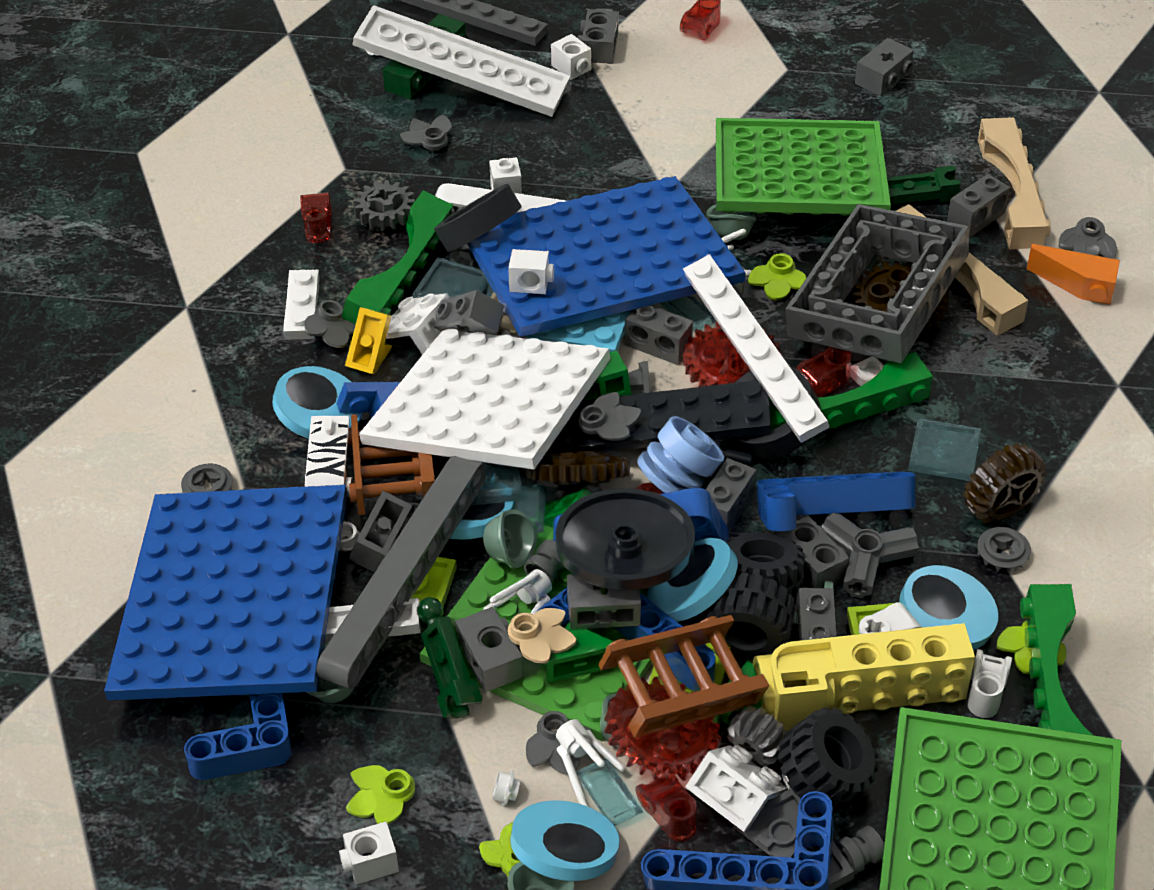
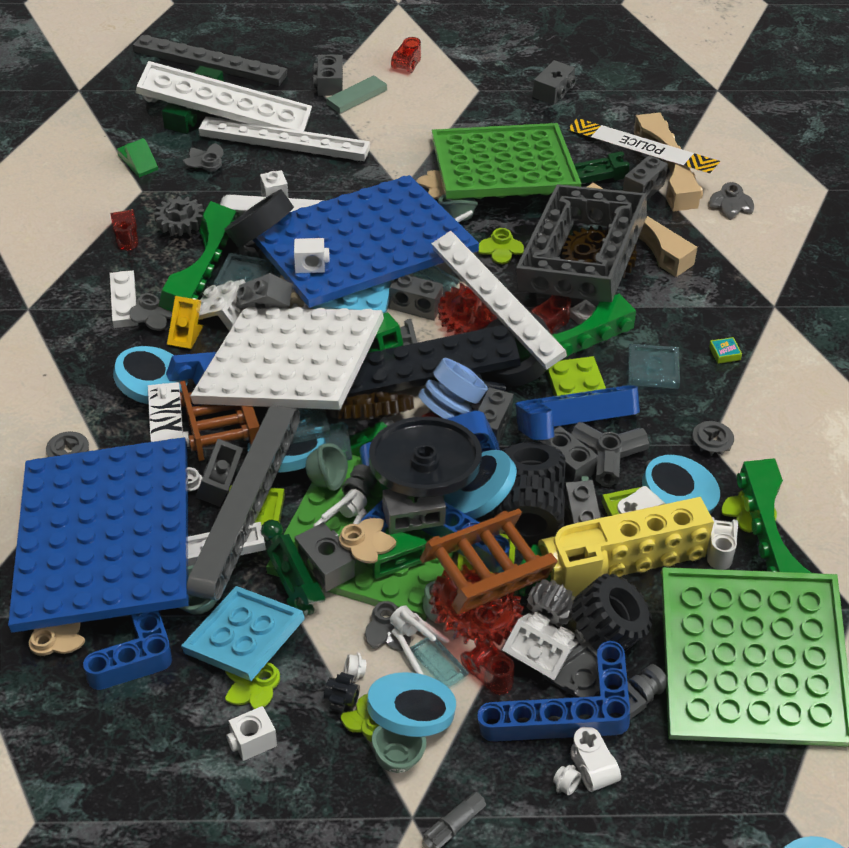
camera: 10 degrees left, 0 degrees up
white brick [551,34,591,80] -> none
dark grey plate [578,392,642,441] -> none
dark brown gear [963,443,1047,523] -> none
orange slope [1027,244,1120,305] -> none
none -> tan plate [29,622,85,656]
none -> green slope [117,138,158,177]
none -> medium azure plate [181,586,305,681]
none -> white plate [199,116,370,161]
none -> black gear [324,672,360,712]
none -> sand green tile [326,75,387,114]
none -> tan plate [416,170,445,199]
none -> lime plate [546,356,606,396]
none -> sticker [567,118,721,174]
none -> tile [709,337,742,364]

